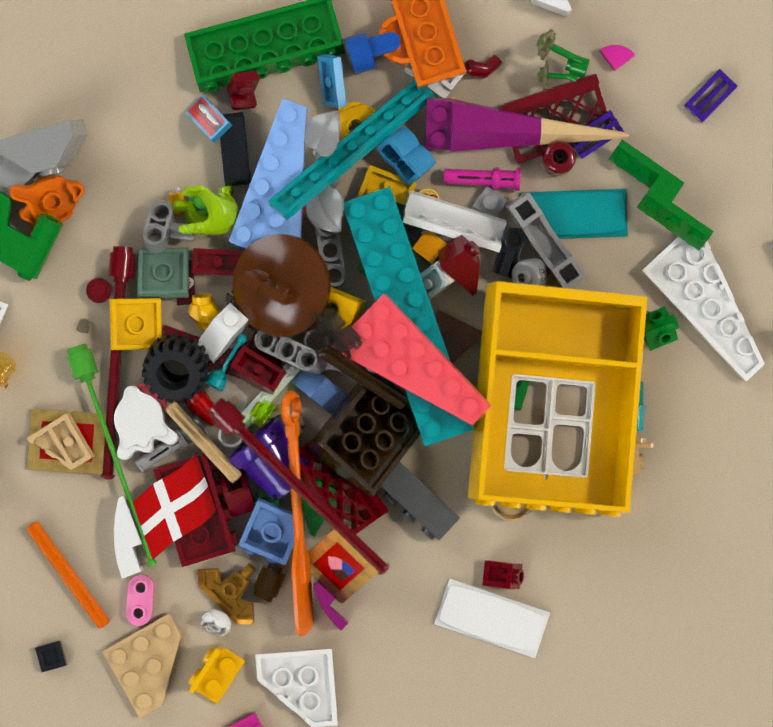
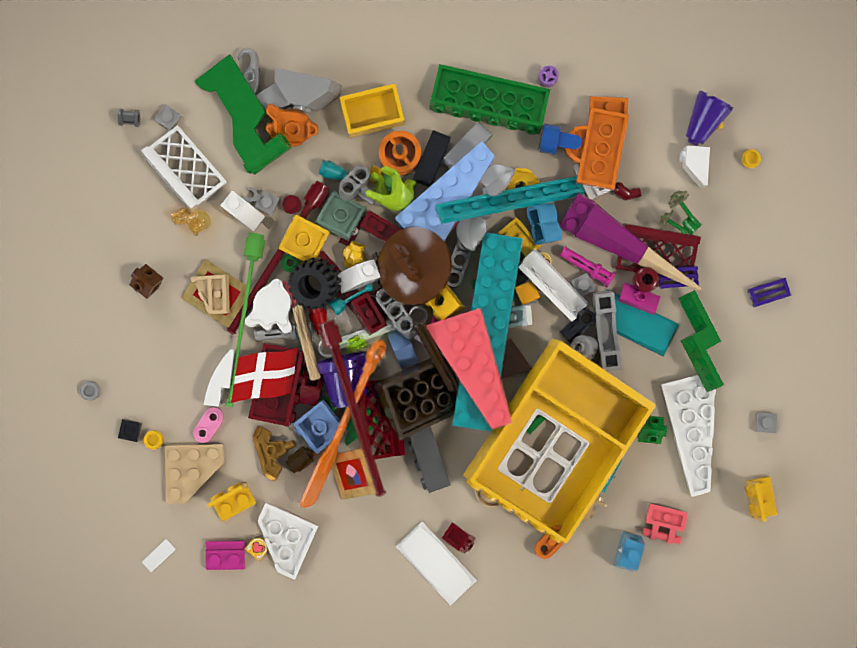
camera: 30 degrees right, 0 degrees up
orange axle [26,521,110,629] -> none
slope [185,95,232,143] -> none
white plate [201,610,231,636] -> none
dark red bracket [227,71,260,110] -> none
magenta slope [313,580,348,631] -> none
clear smoke hinge [314,308,362,359] -> none
dark azure plate [317,54,346,108] -> none
dark red slope [439,235,480,296] -> none
dark pink tile [599,45,635,71] -> none
none -> yellow tile [144,430,164,450]
none -> white slope [220,191,265,232]
none -> light grey plate [244,187,280,216]
none -> tile [245,537,268,561]
none -> green plate [281,254,300,273]
none -> teal cone [319,160,348,180]
none -> yellow piece [339,83,405,138]
none -> orange wheel [379,131,421,176]
none -> light grey beam [442,122,493,169]
none -> orange plate [534,525,564,559]
none -> dark azure torso [613,531,645,571]
none -> dark pink plate [618,283,661,315]
none -> coral plate [642,503,688,544]

